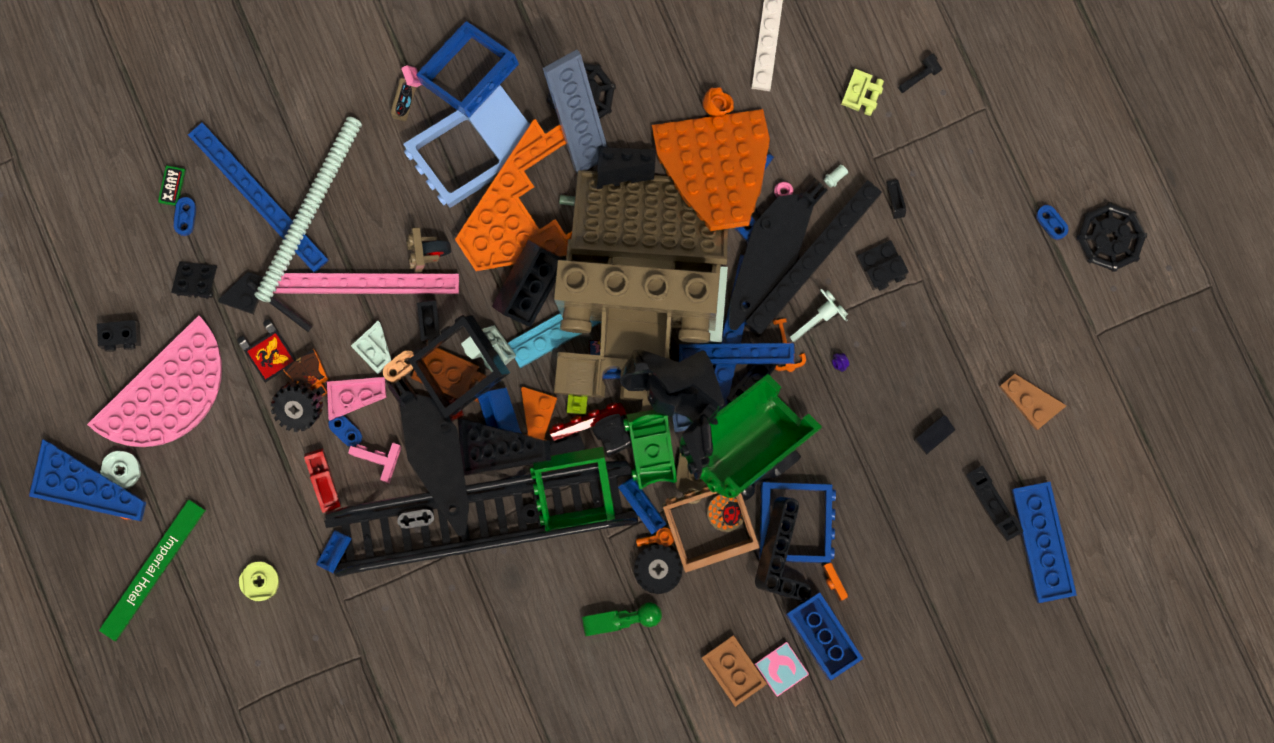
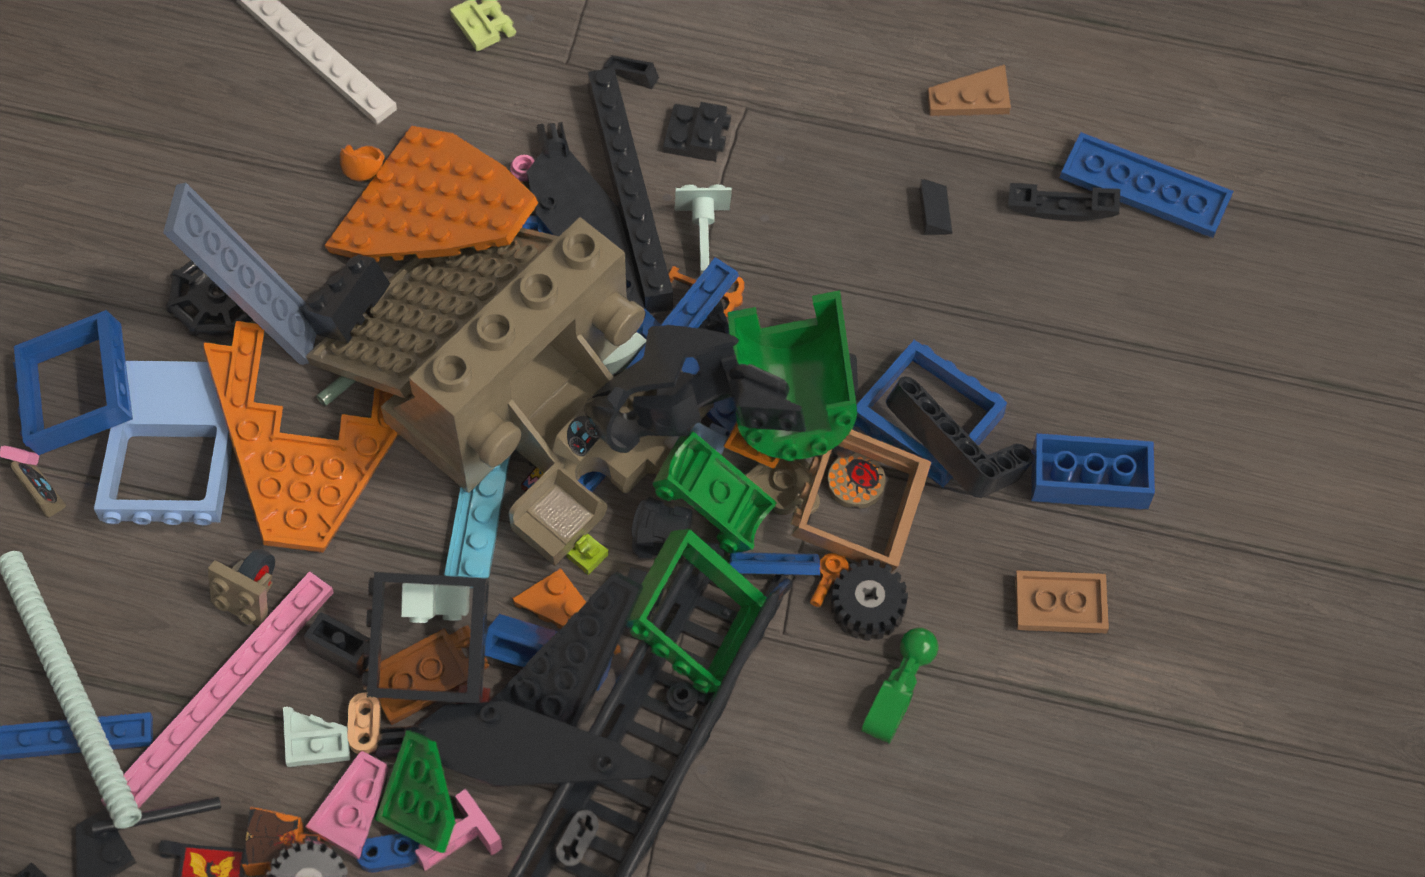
camera: 50 degrees left, 20 degrees down
black slope [492,240,566,327] -> none
red plate [549,402,626,441] -> none
medium azure tile [755,642,809,697] -> none
orange plate [822,563,848,601] -> none
light aqua pin [824,164,848,188] -> none
dark purple plate [832,353,849,372] -> none
none -> green plate [375,730,456,853]
none -> slope [553,406,601,464]

